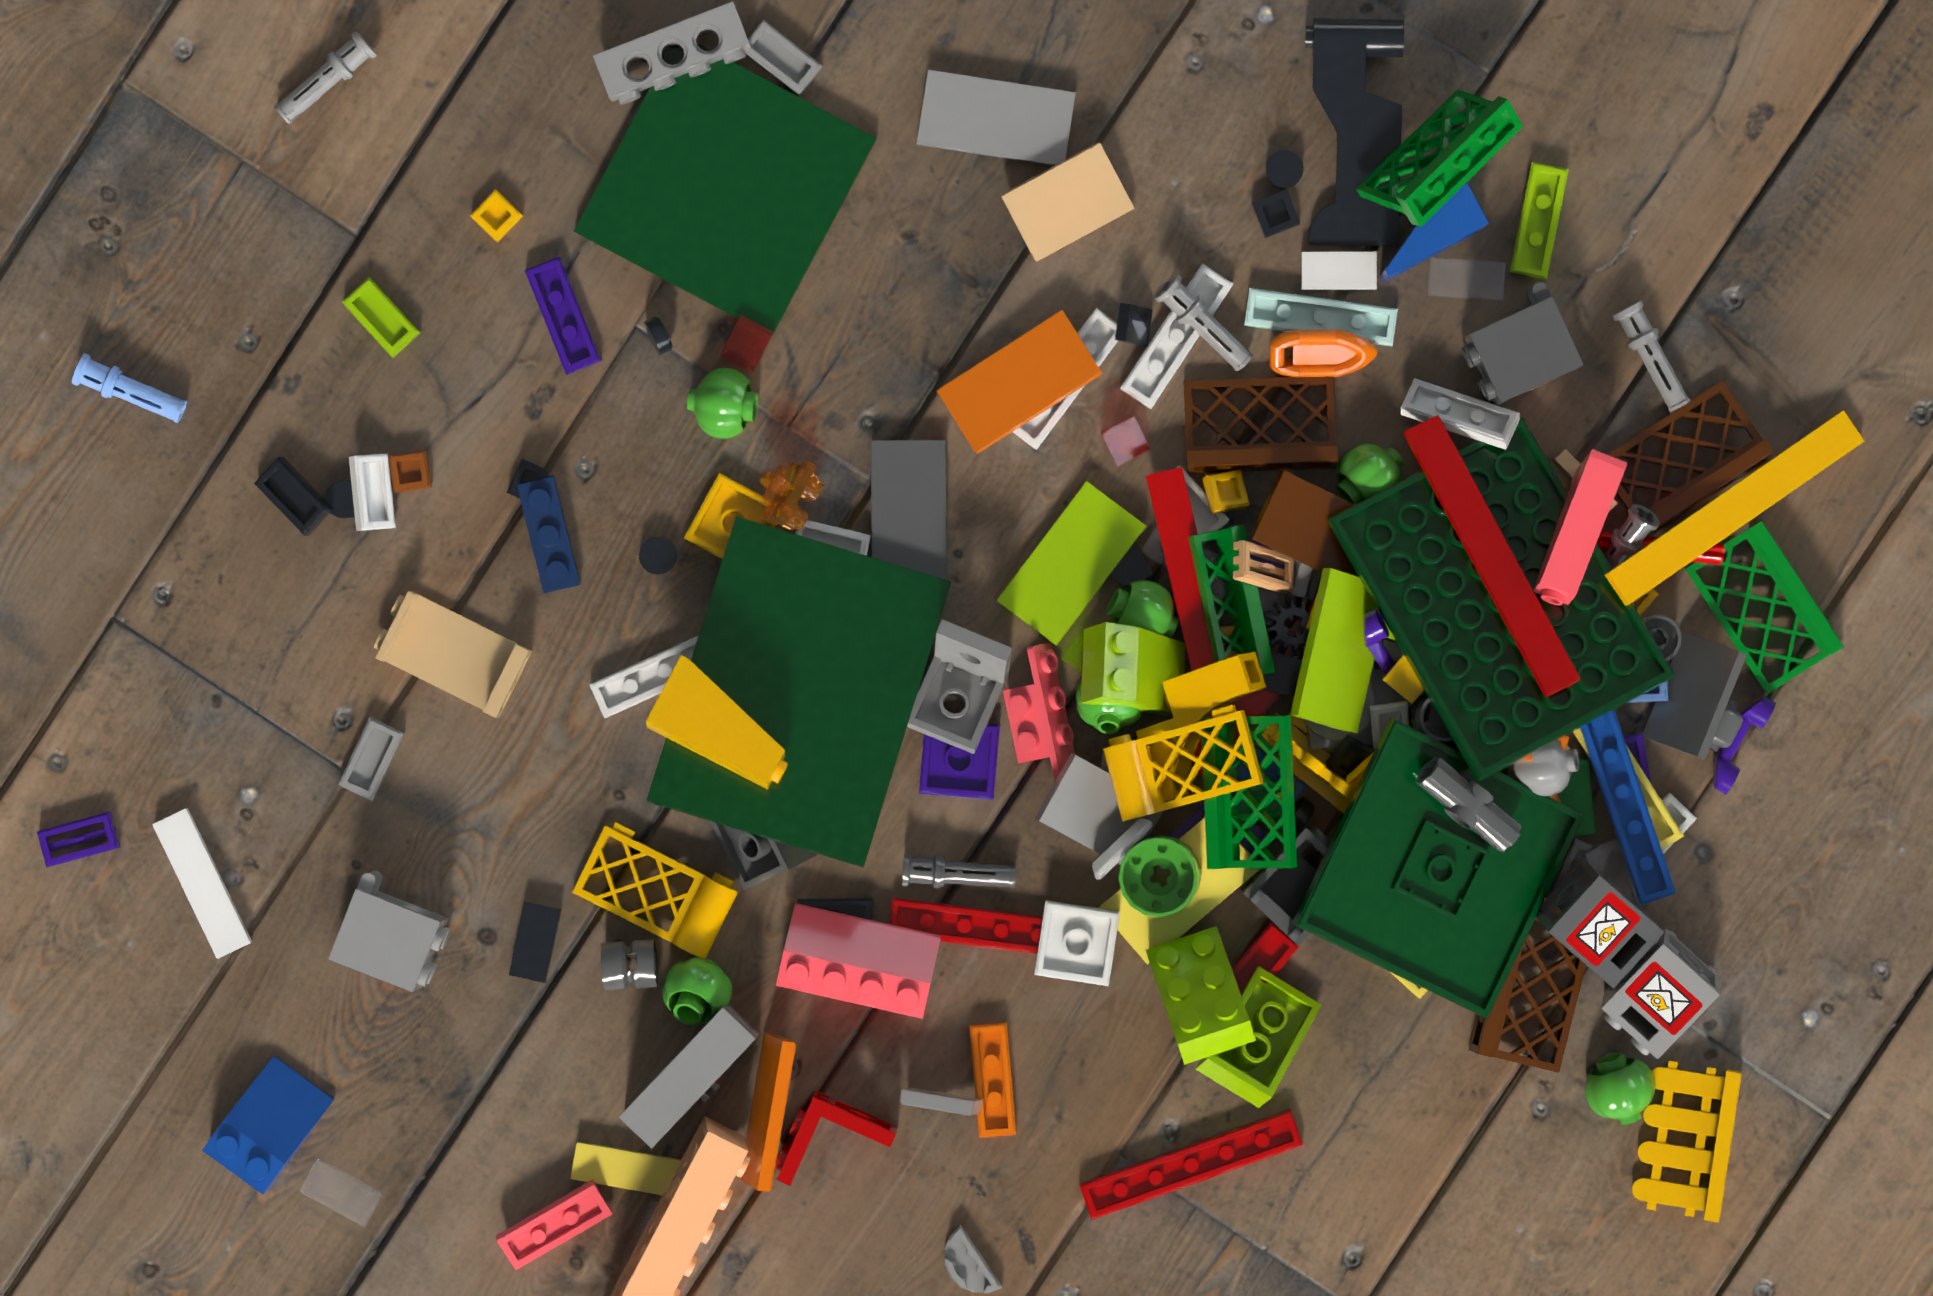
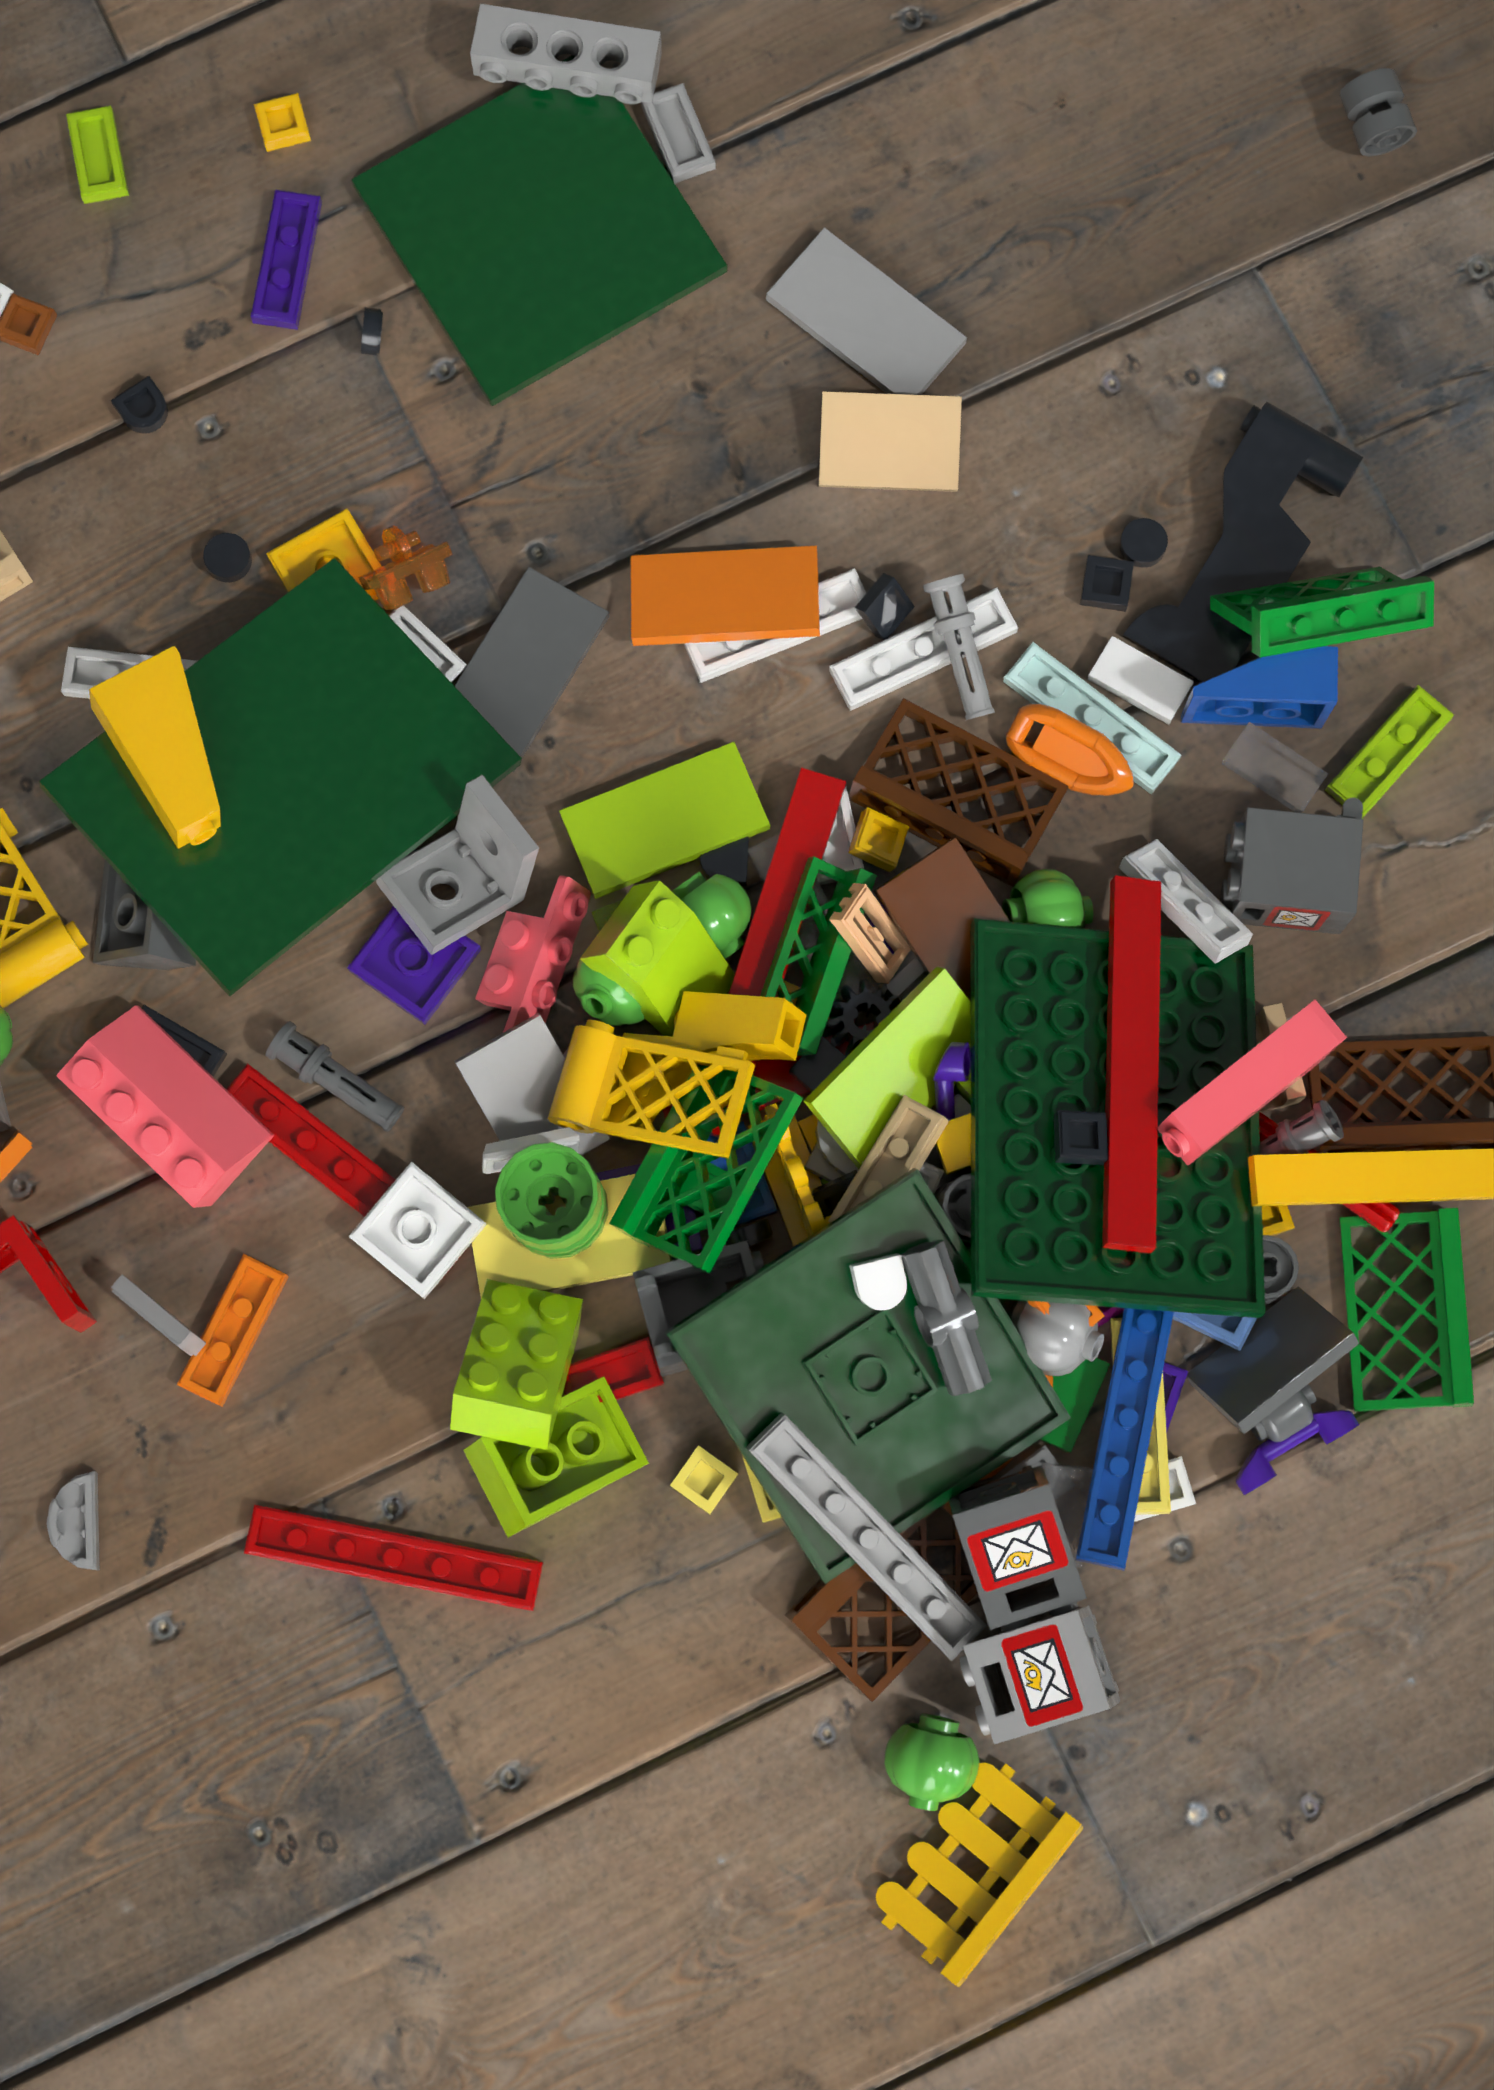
camera: 30 degrees right, 10 degrees down
dark blue plate [517,475,581,593] -> none
bright green plant [687,368,759,439] -> none
clear red slope [721,315,774,372] -> none
clear red slope [1100,415,1151,466] -> none
light grey pin [1612,300,1691,412] -> none
none -> light yellow tile [670,1445,738,1515]
none -> light grey tile [746,1412,987,1661]
none -> tan tile [828,1095,949,1223]
none -> white tile [849,1253,907,1310]
none -> black tile [1054,1110,1108,1165]

